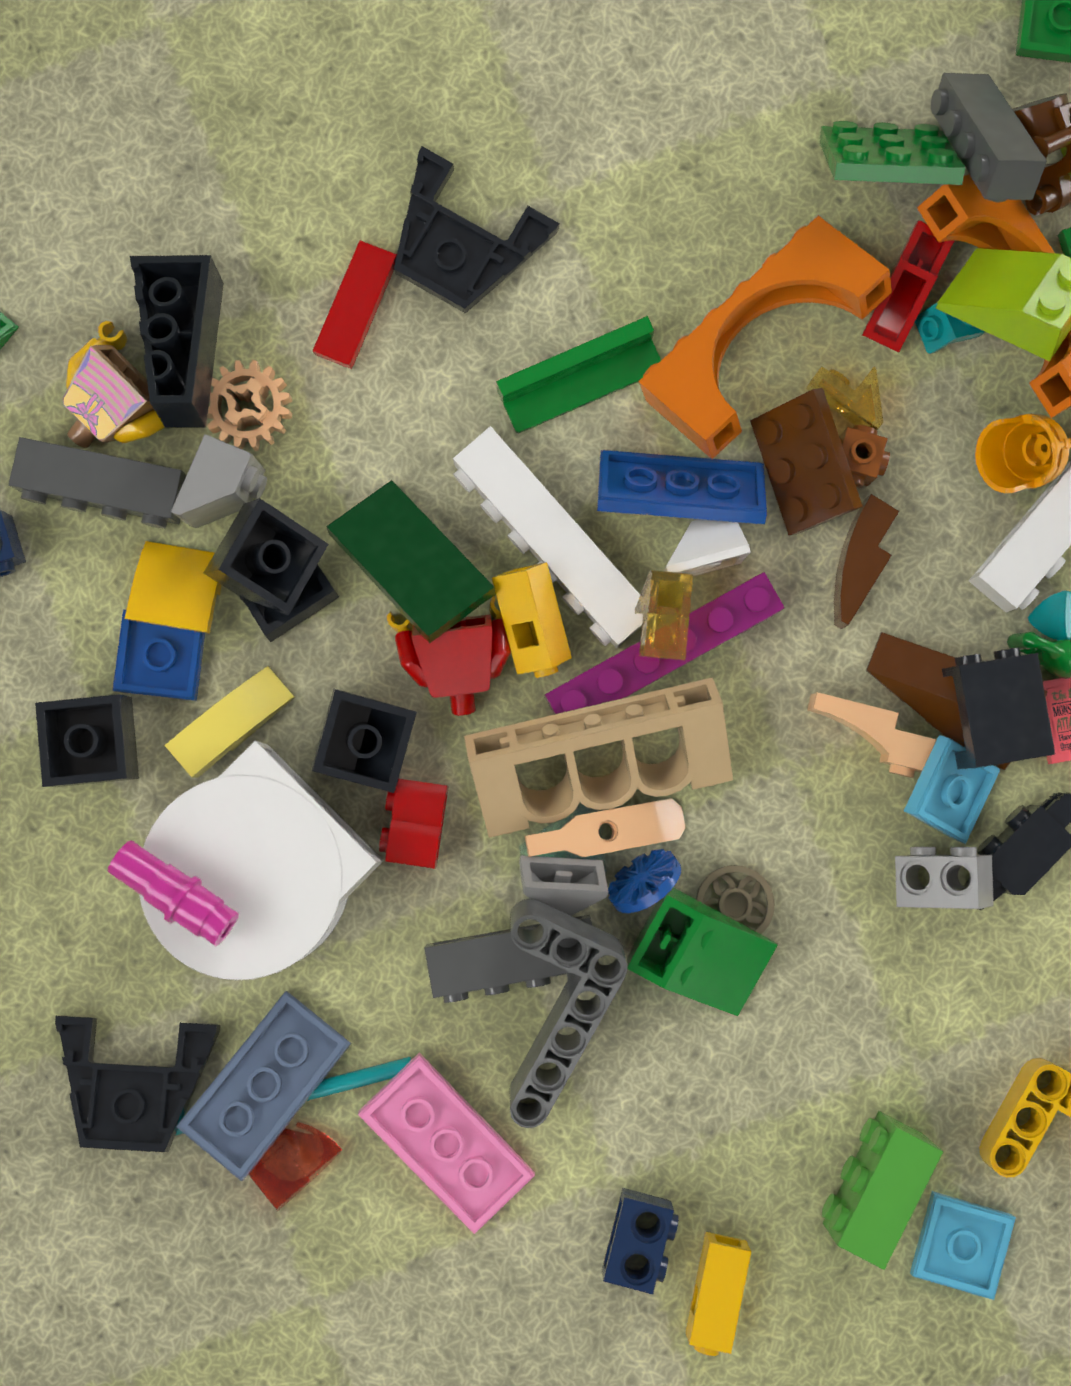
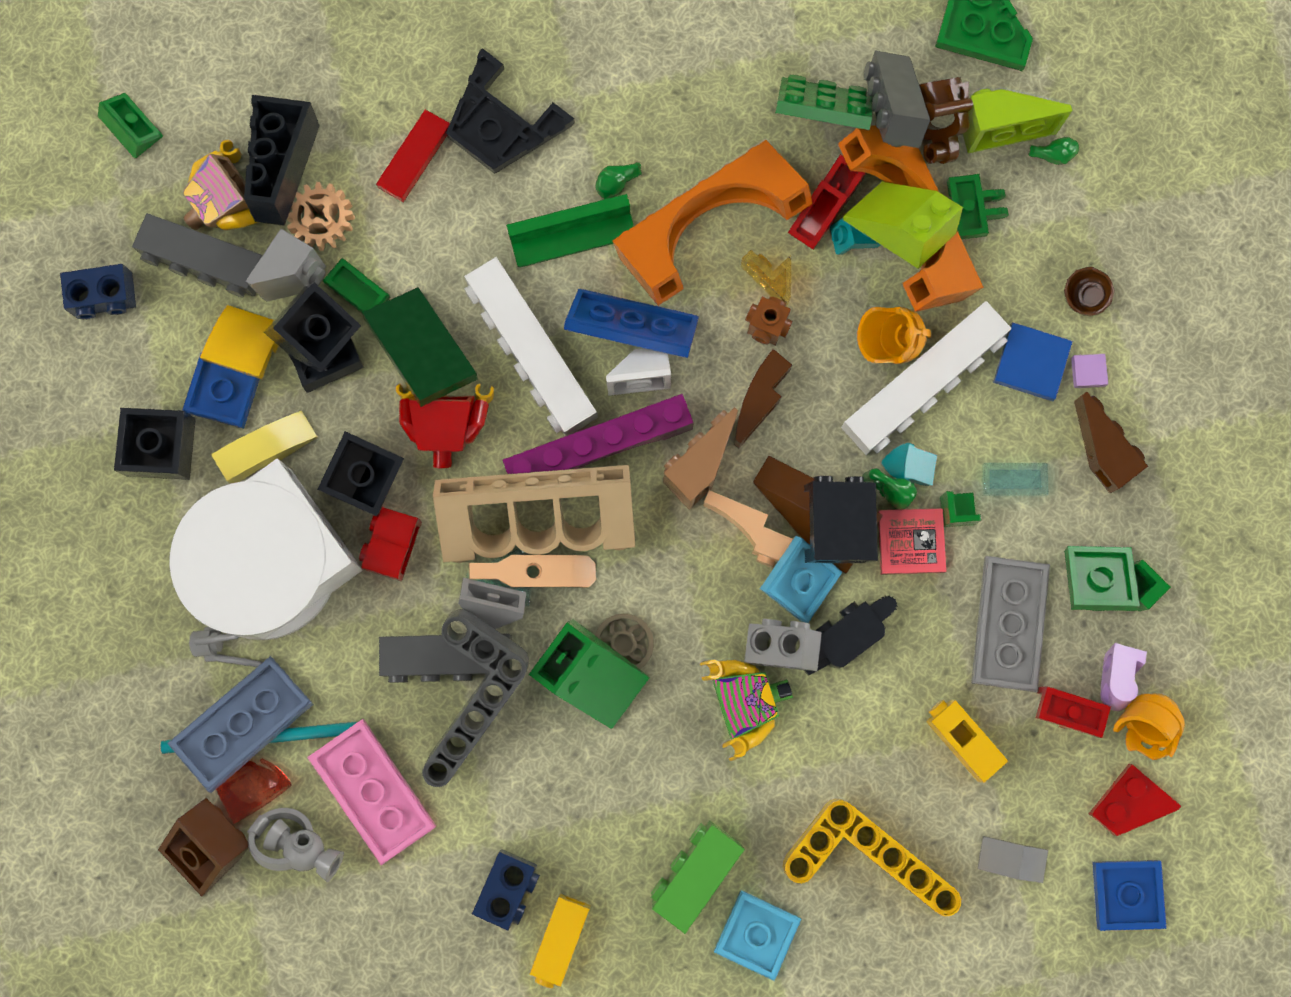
camera: 10 degrees right, 5 degrees down
black wing [55,1016,221,1152] -> none
dark pink piece [107,840,239,947] -> none
yellow brick [492,562,572,678] -> none
blue wheel [608,849,681,913] -> none
clear yellow slope [635,570,693,660] -> none
reddish brown plate [750,388,863,536] -> none
none -> reddish brown slope [158,798,249,897]
none -> light grey plant [189,627,262,667]
none -> light grey piece [247,808,344,882]
none -> green tile [322,258,391,313]
none -> green animal [595,162,642,199]
none -> medium nougat slope [663,407,738,510]
none -> torso [700,660,793,761]

